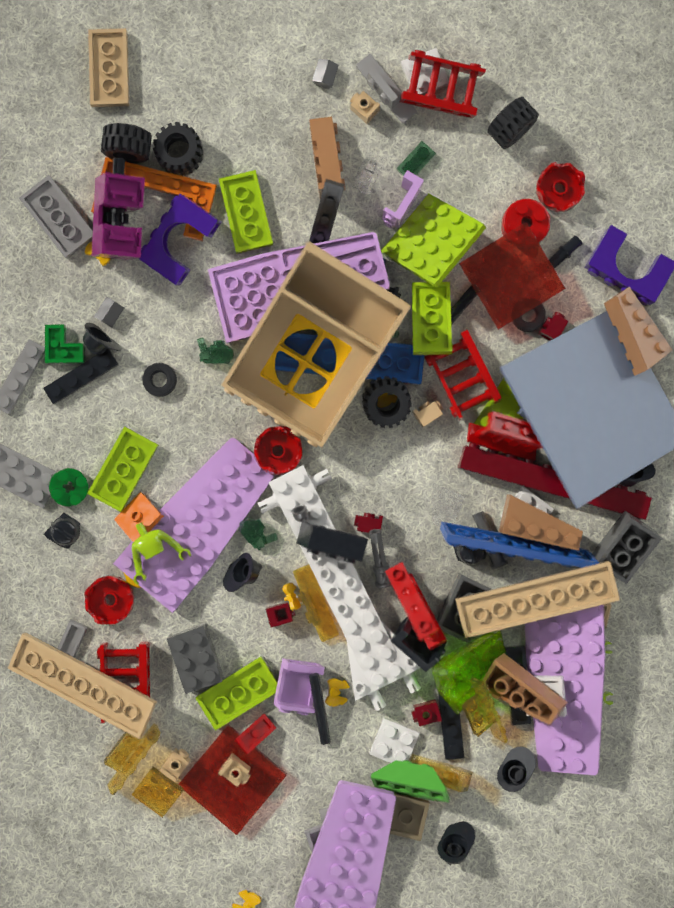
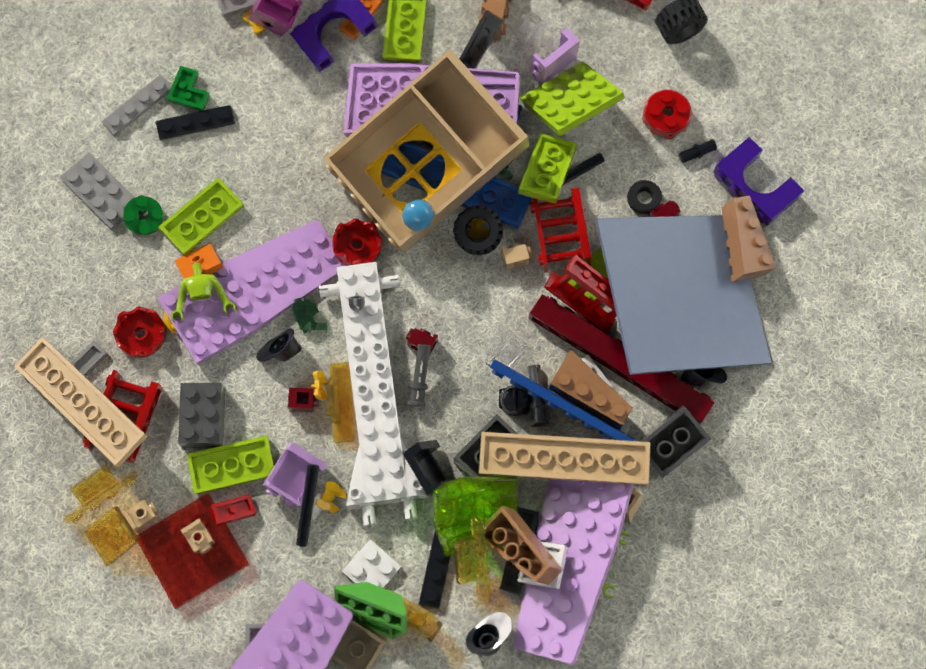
camera: 20 degrees right, 15 degrees down
black piece [44,512,80,549] -> none
black piece [83,322,122,355] -> none
dark grey piece [94,297,124,328] -> none
black tyre [142,363,177,397] -> none
clear green piece [197,337,234,365] -> none
black wedge [296,521,368,564] -> none
red fence [385,562,448,650] -> none
clear green plate [396,141,436,176] -> none
dark red brick [411,699,442,727] -> none
clear red plate [459,222,566,330] -> none
red plate [536,162,585,212] -> none
none -> dark azure hair [402,199,434,231]

